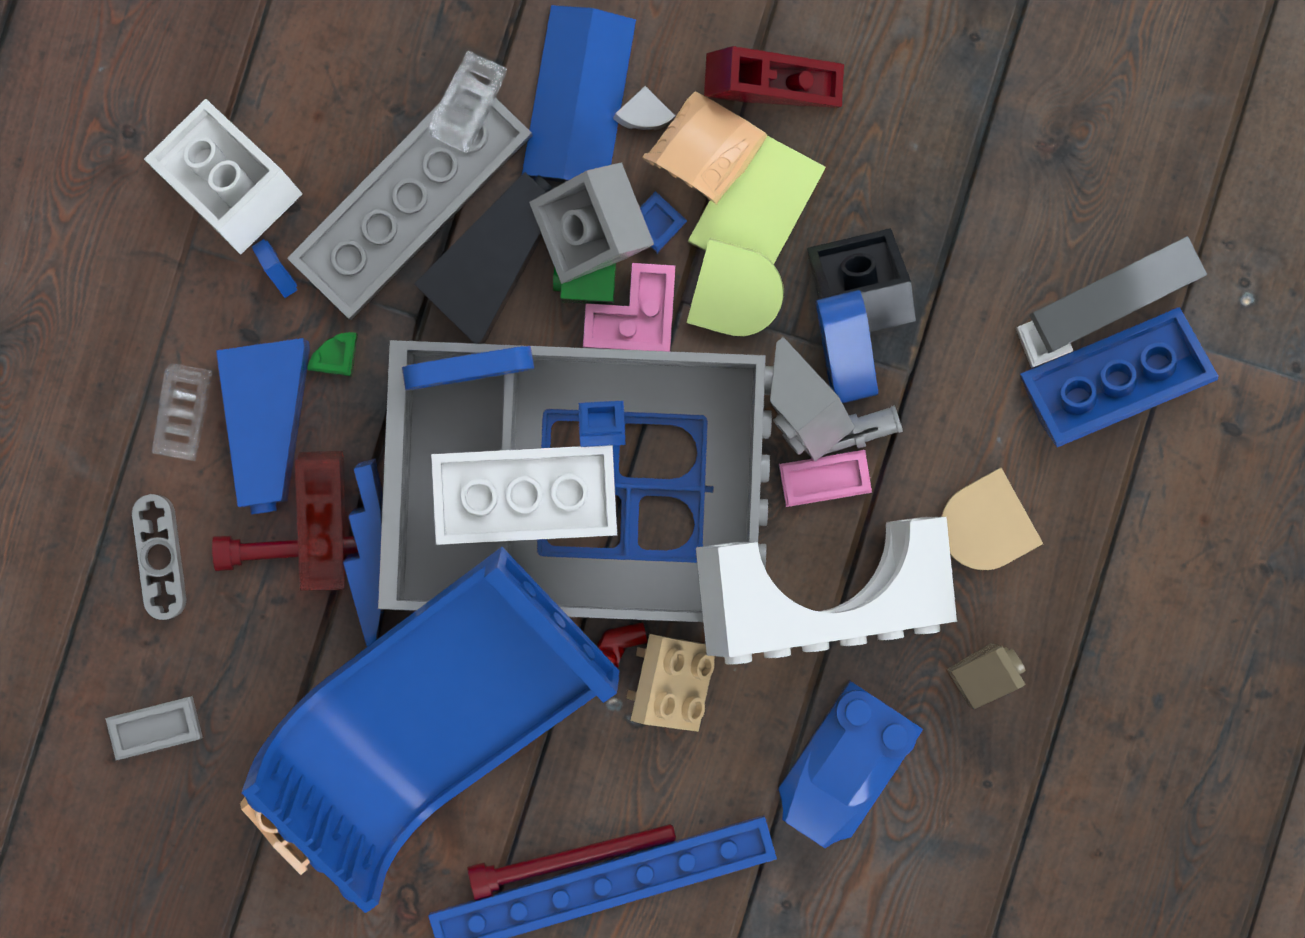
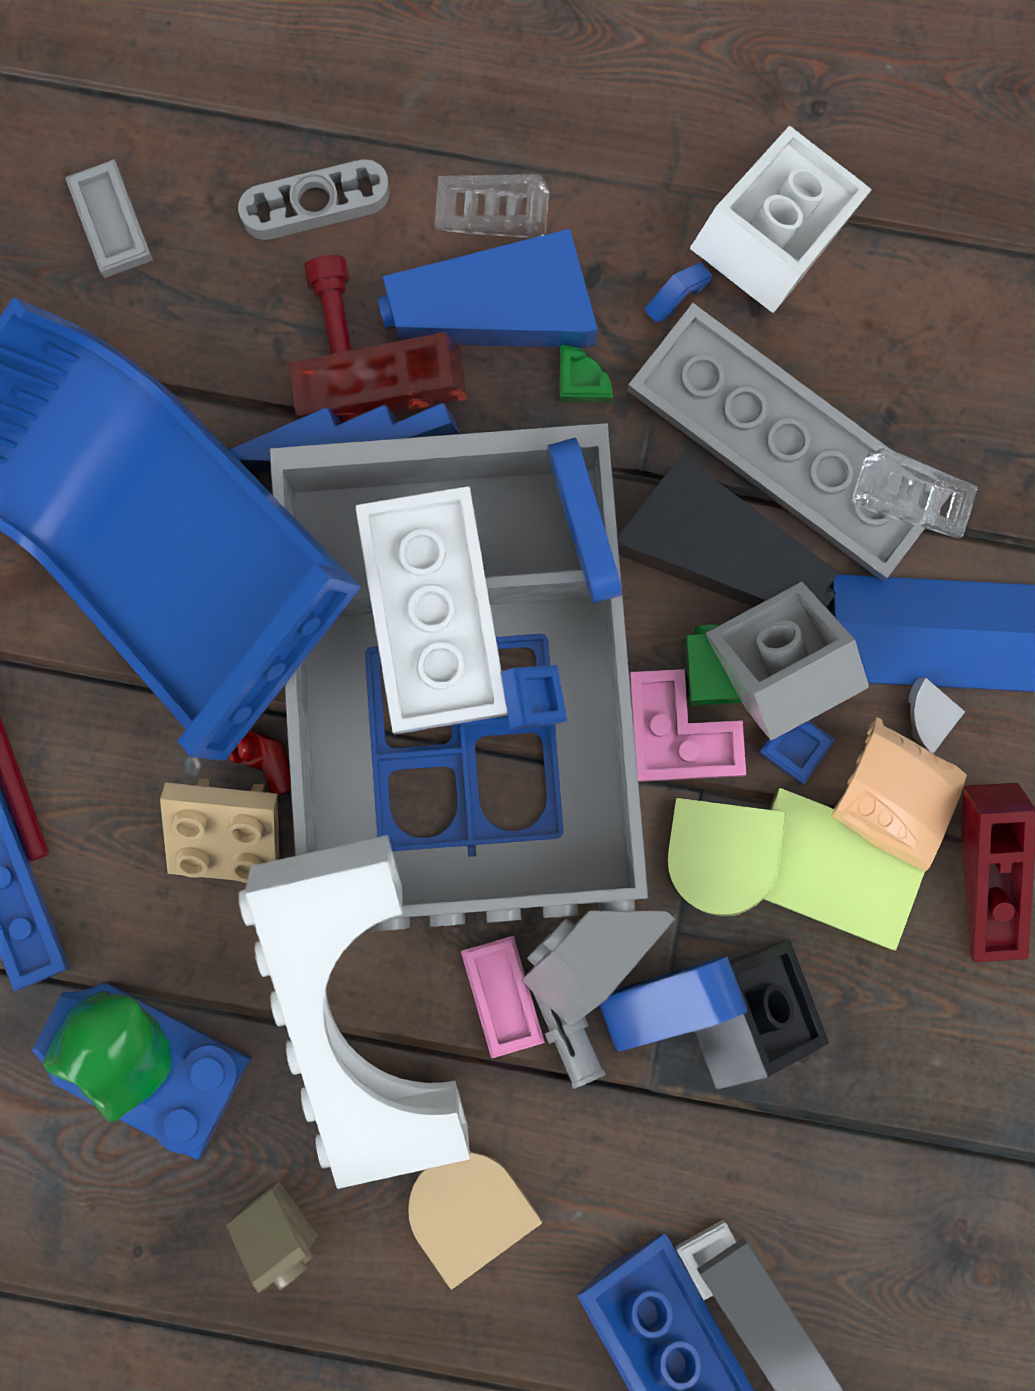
camera: 80 degrees right, 5 degrees down
none -> green piece [43,991,172,1123]

